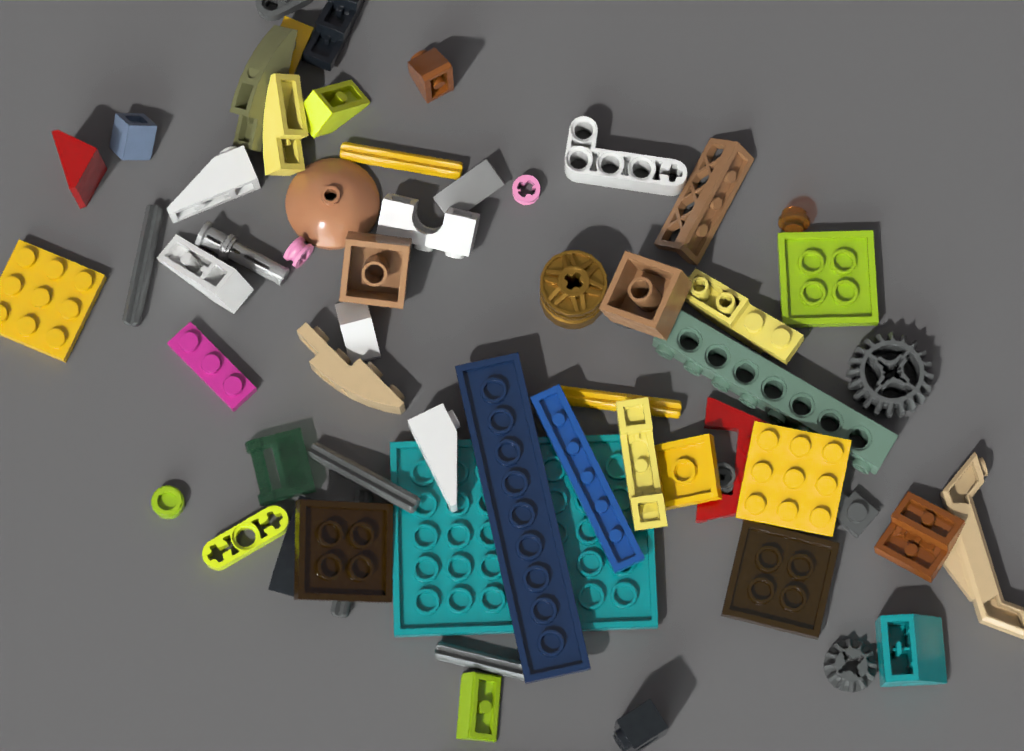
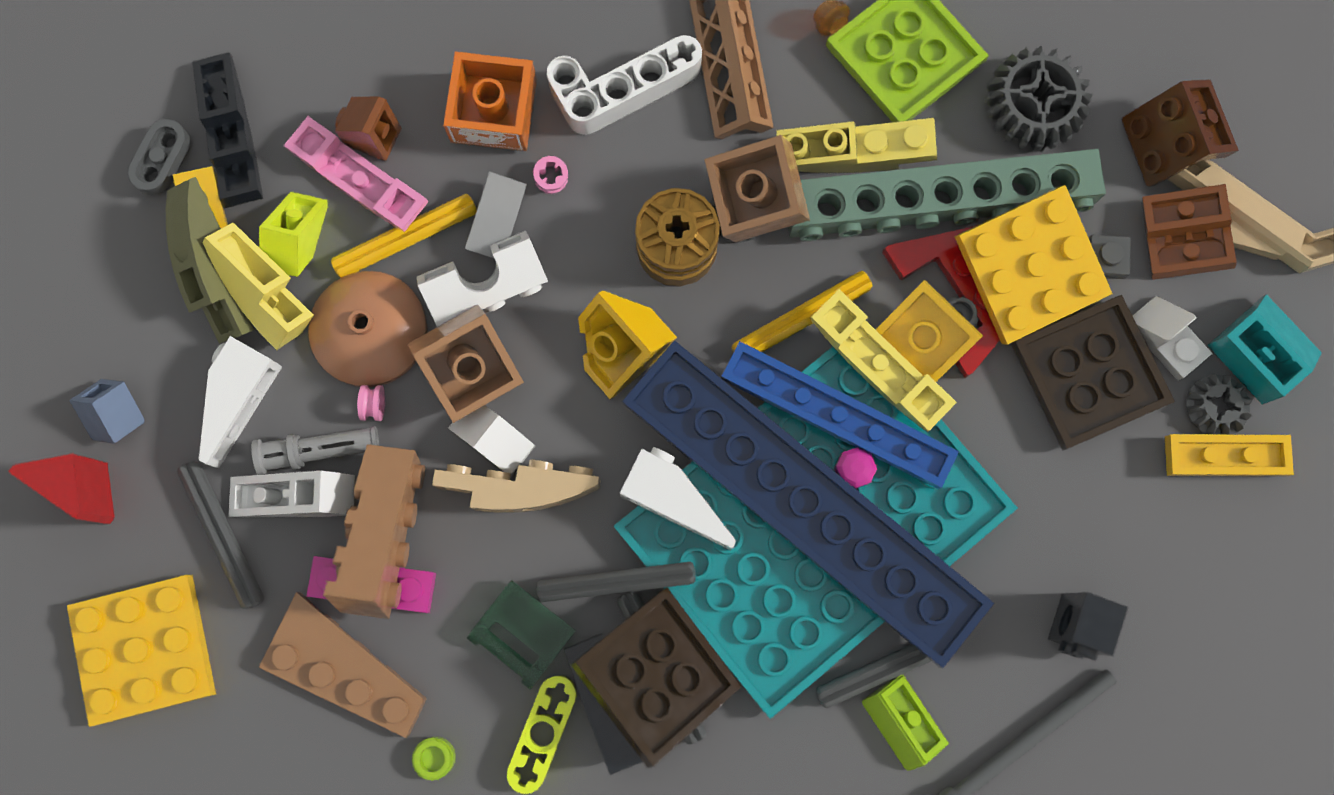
camera: 40 degrees left, 5 degrees up
none -> medium nougat wing [259,592,427,738]
none -> bright pink slope [284,116,429,232]
none -> medium nougat wedge [323,444,425,619]
none -> orange brick [443,51,537,151]
none -> yellow slope [578,290,677,399]
none -> dark pink tile [834,447,877,489]
none -> reddish brown bracket [1122,79,1239,186]
none -> white slope [1132,296,1213,381]
none -> yellow plate [1165,434,1294,476]

